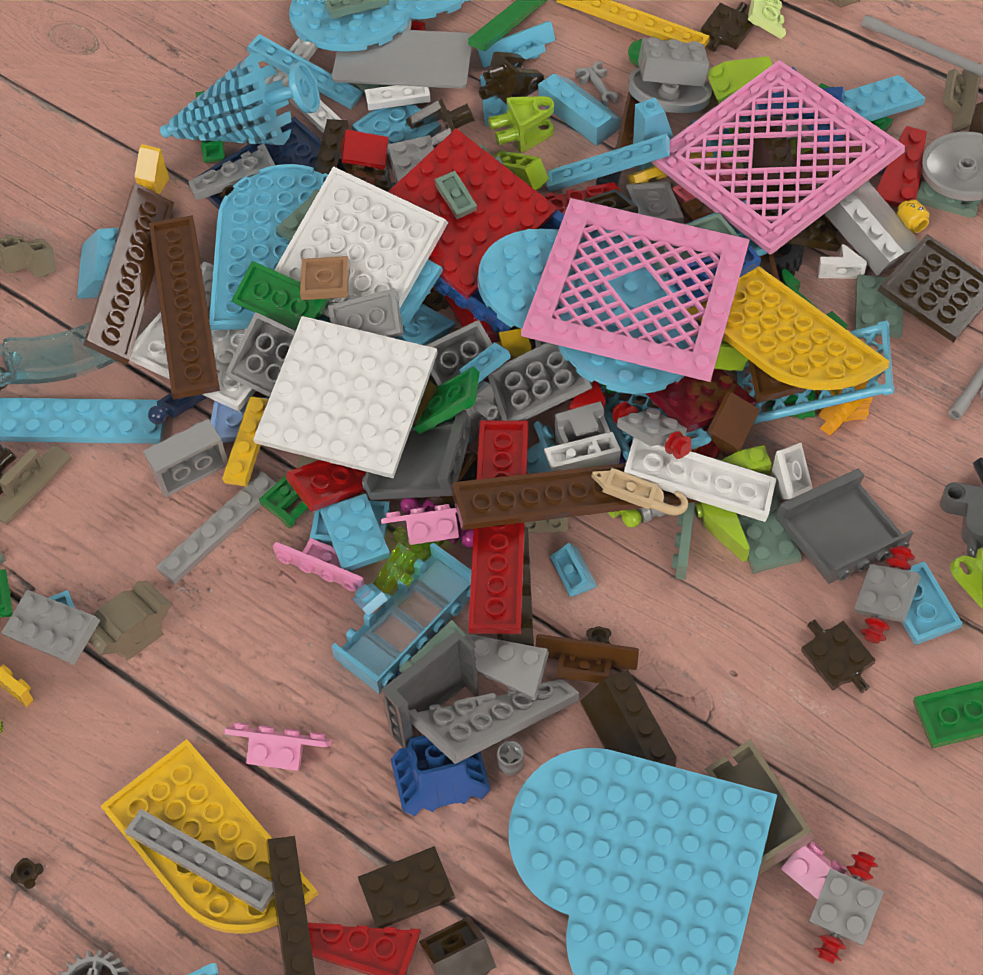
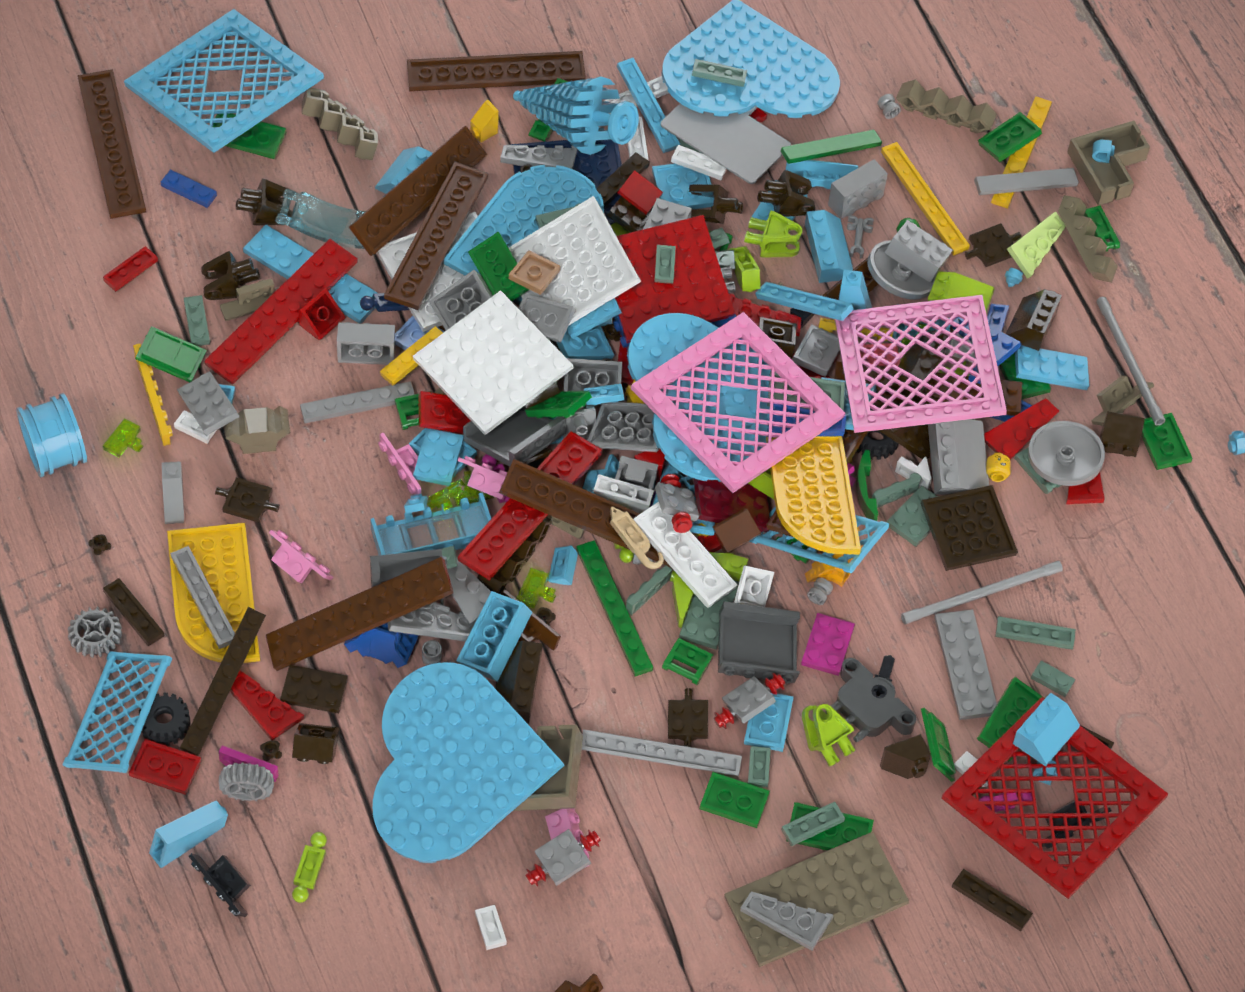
camera: 25 degrees right, 0 degrees up
none -> dark brown plate [103,578,165,646]
none -> light grey slope [162,462,184,524]
none -> white plate [174,410,217,444]
none -> red plate [204,239,358,385]
none -> dark brown plate [215,477,280,523]
none -> reddish brown plate [266,557,454,671]
none -> red slope [298,288,346,340]
none -> reddish brown plate [407,51,586,92]
none -> medium azure slope [456,591,532,682]
none -> clear neon green plate [516,568,556,608]
none -> green plate [576,540,653,677]
none -> light grey plate [582,729,742,776]
none -> green plate [662,638,713,685]
none -> sand green plate [748,746,771,787]
none -> dark pink plate [801,613,855,676]
none -> light grey wheel [807,578,833,605]
none -> light grey brick [828,159,888,219]
none -> sand green plate [872,473,921,508]
none -> medium azure plate [1005,268,1023,287]
none -> dark brown slope [1006,289,1062,351]

